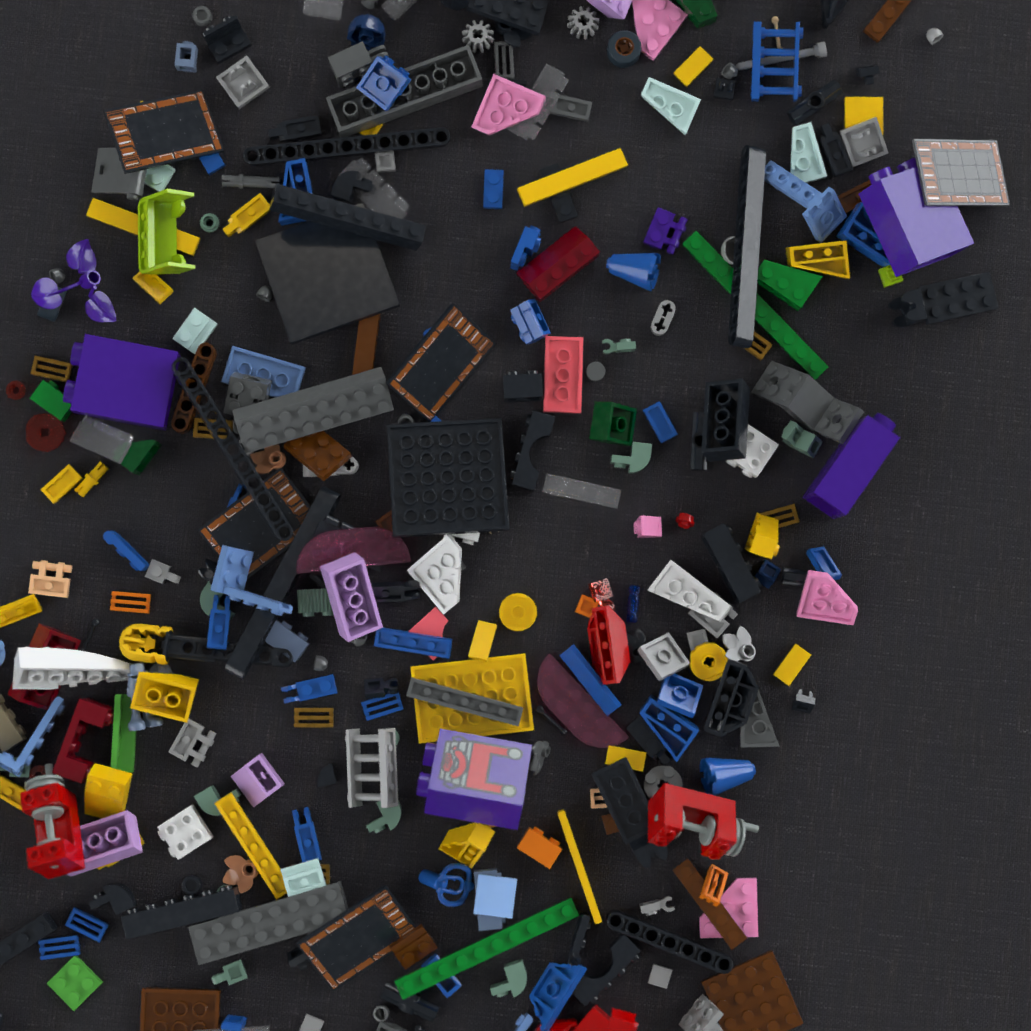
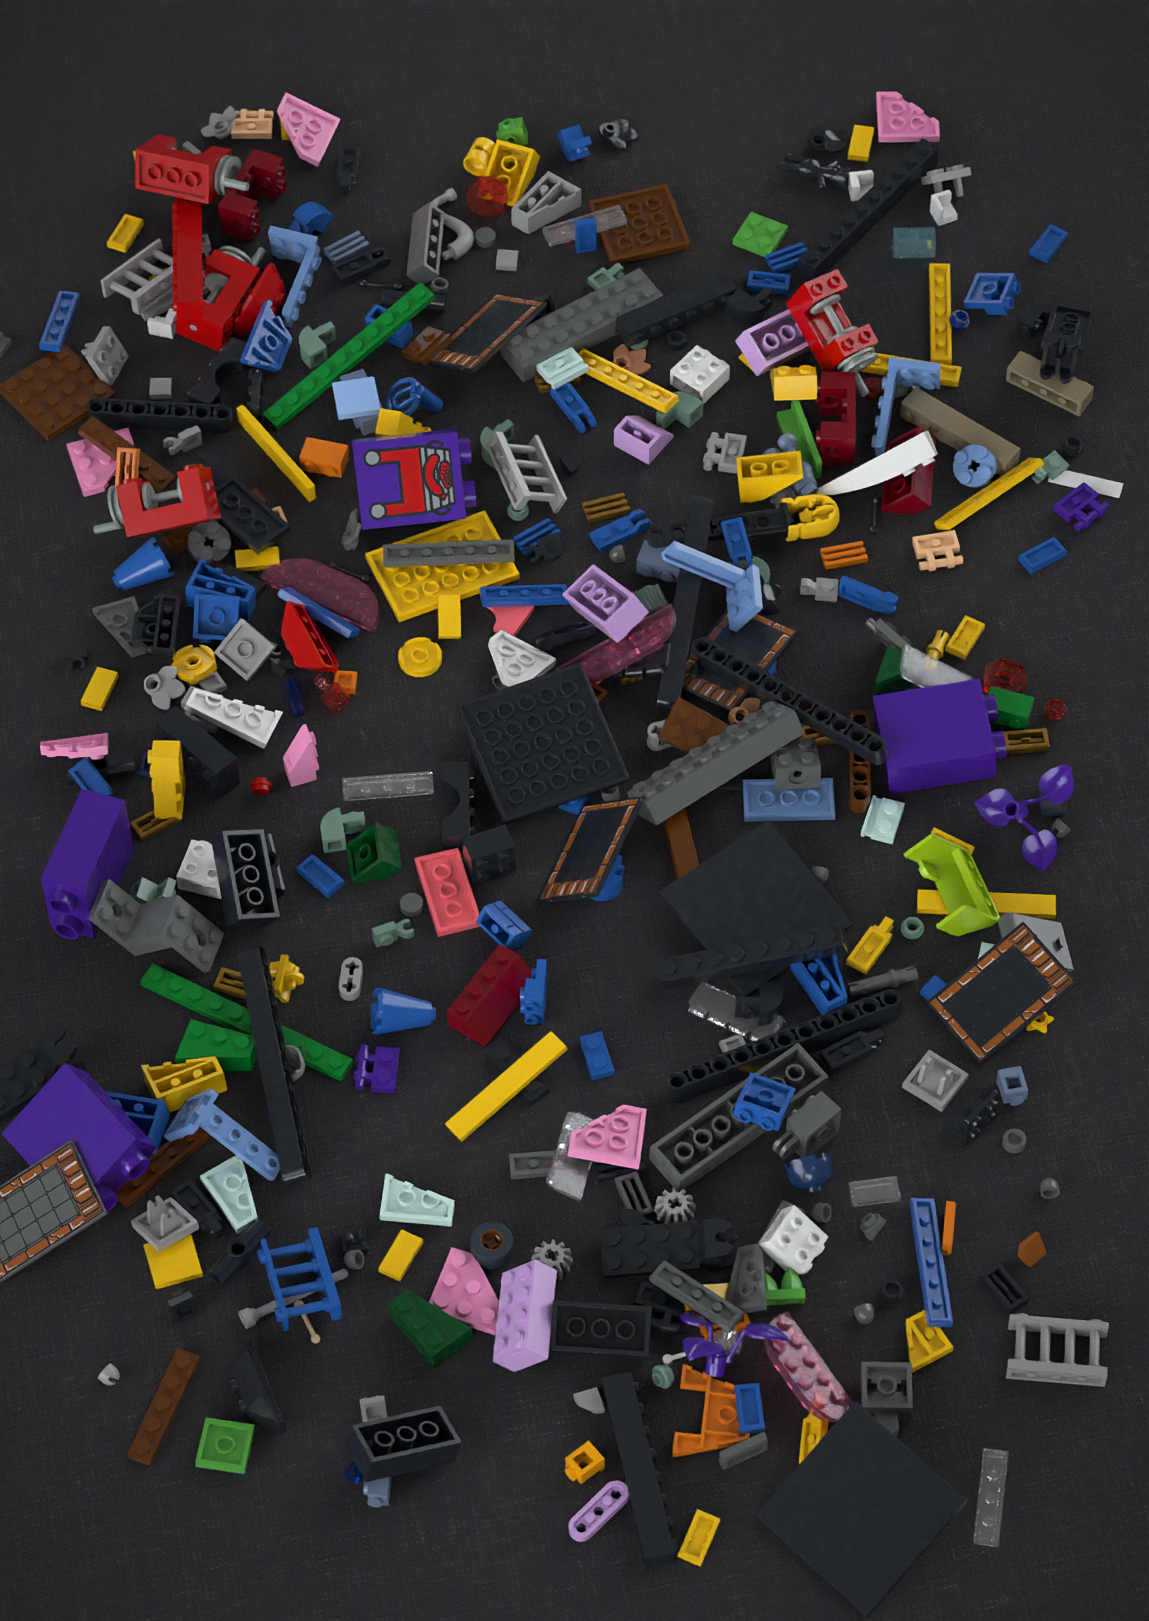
camera: 170 degrees right, 30 degrees down
none -> yellow hips [270,955,305,1003]
none -> dark grey plate [866,618,924,671]

